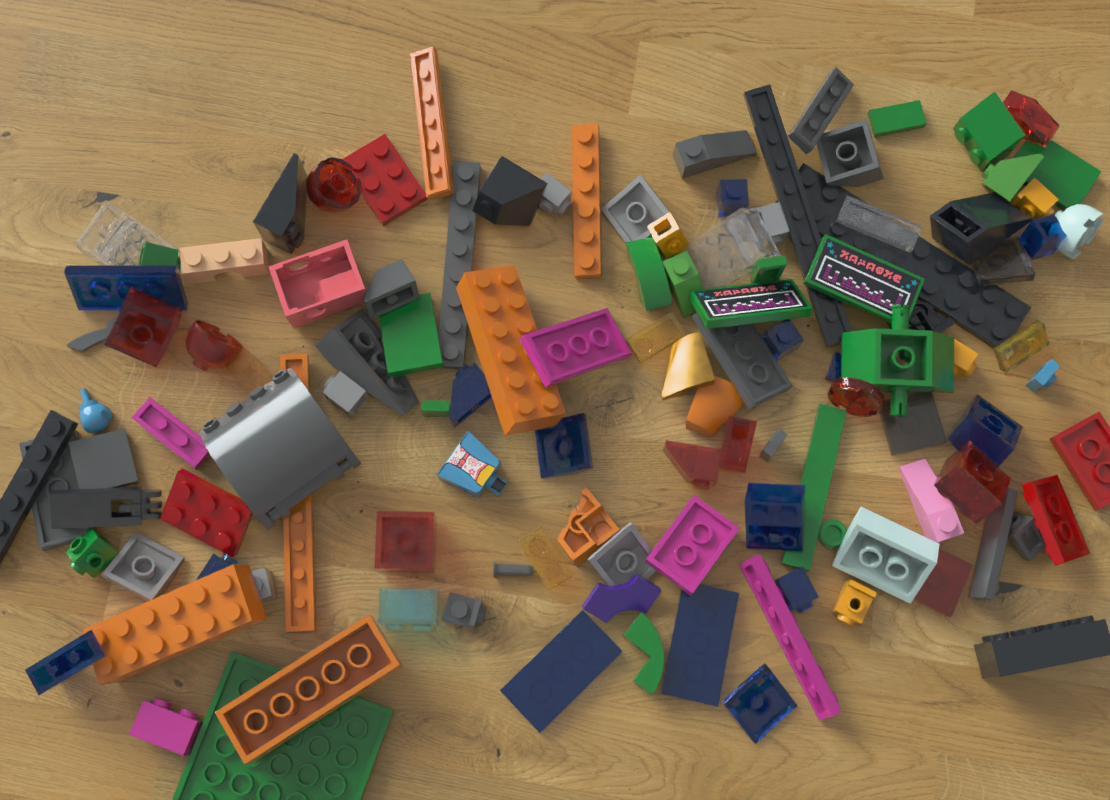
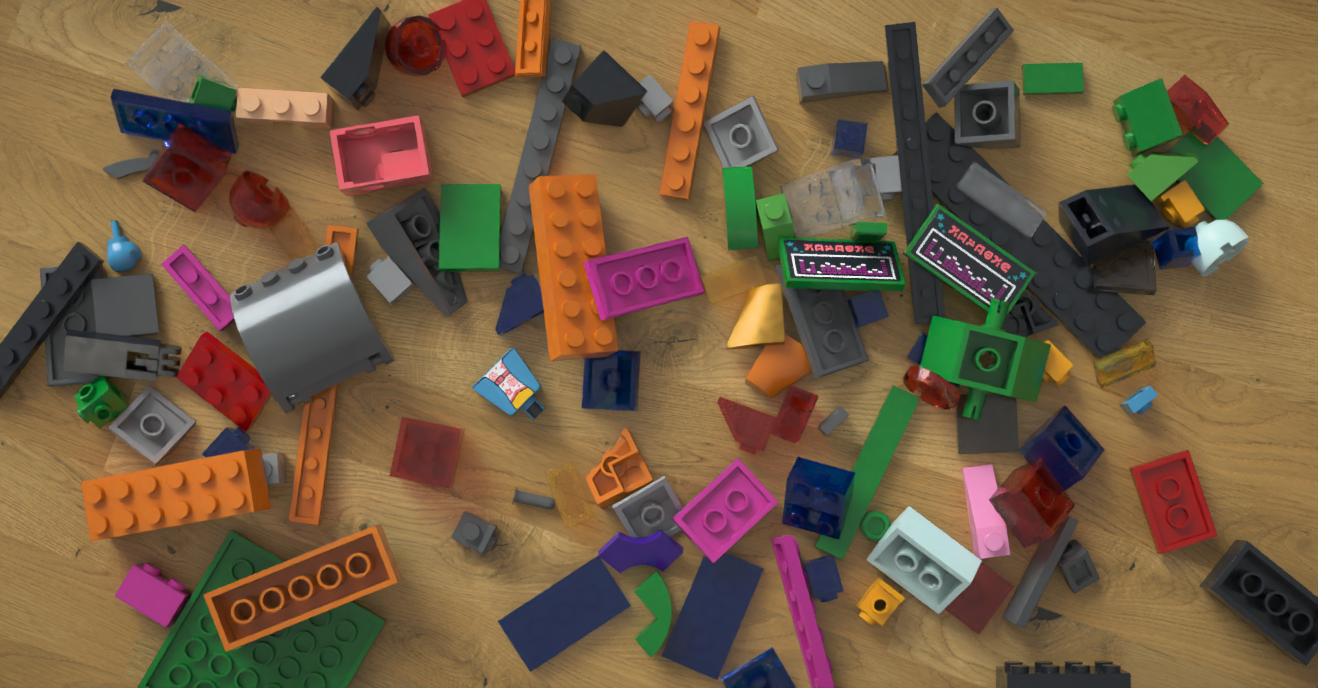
camera: 10 degrees right, 10 degrees up
clear blue slope [25,630,106,695] -> none
dark grey slope [363,259,420,320] -> none
clear light blue brick [378,588,440,631] -> none
green tile [421,400,451,417] -> none
light orange brick [647,212,690,259] -> none
red plate [1022,475,1090,566] -> none

